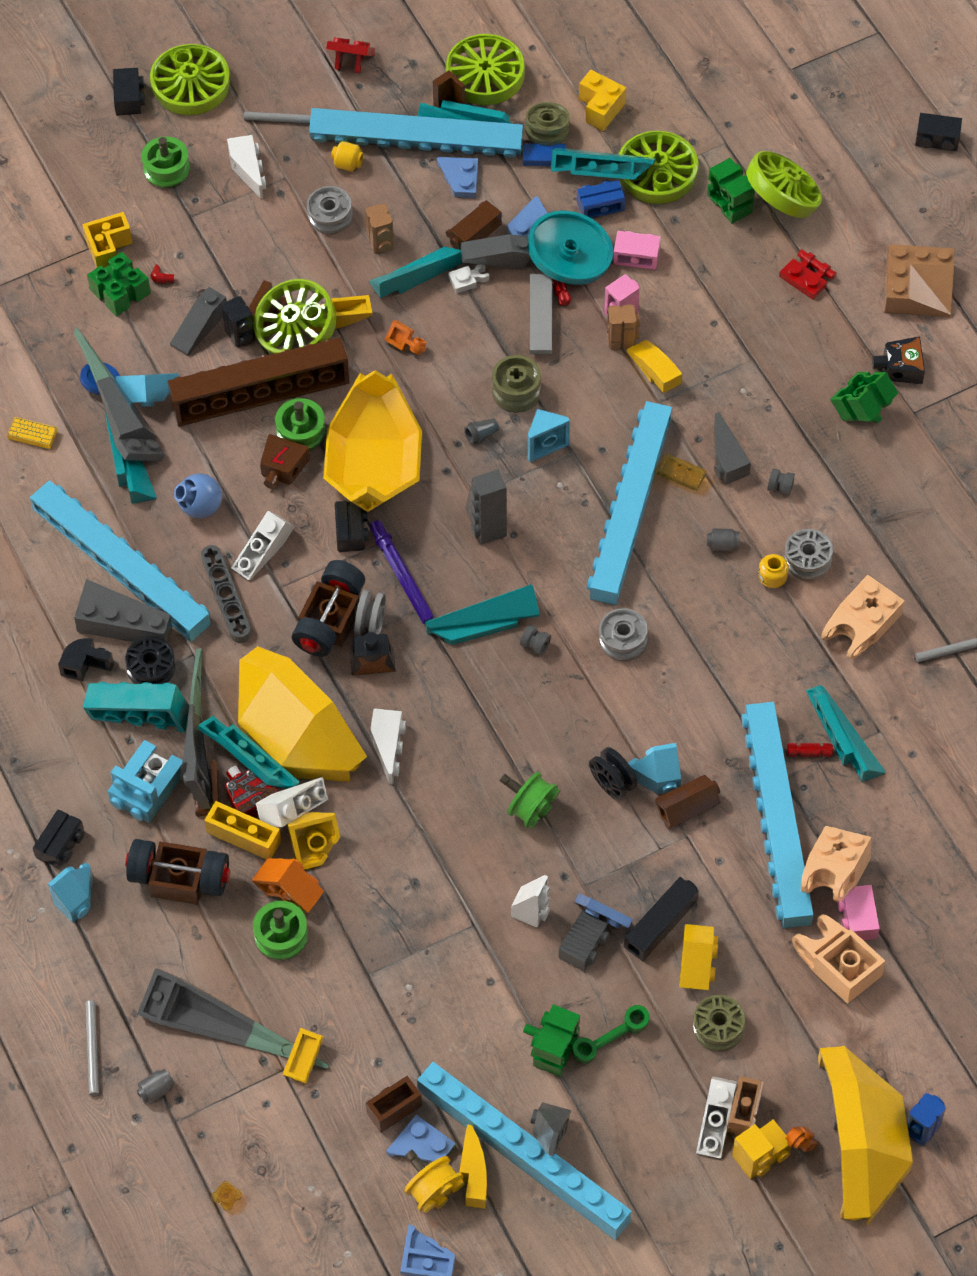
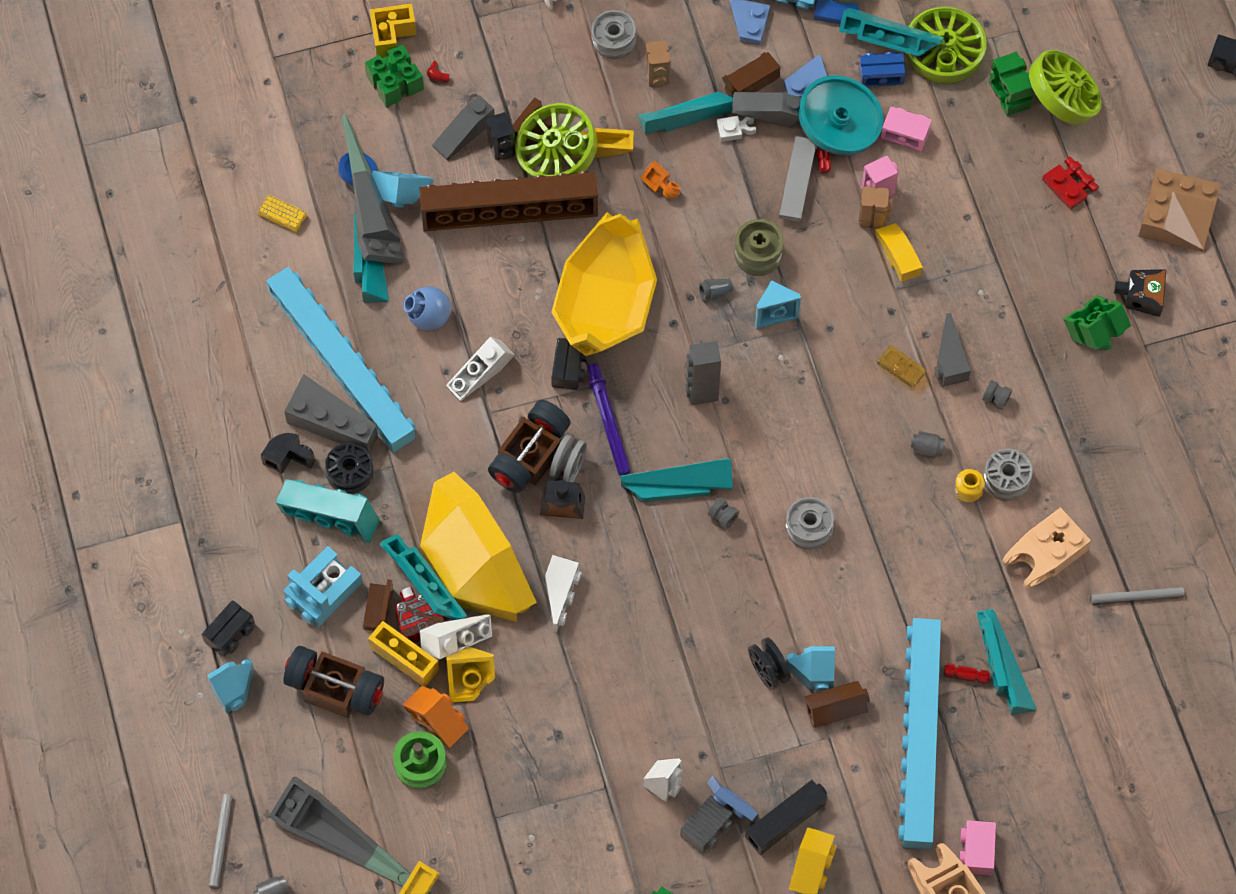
camera: 10 degrees right, 5 degrees up
dark grey plate [180,648,212,809] -> none
dark grey beam [201,545,251,643] -> none
reddish brown torso [260,434,310,489] -> none
bright green wheel [275,398,326,451] -> none
bright green wheel [500,771,561,829] -> none
medium azure brick [587,401,672,605] -> none
light nougat brick [801,826,871,902] -> none

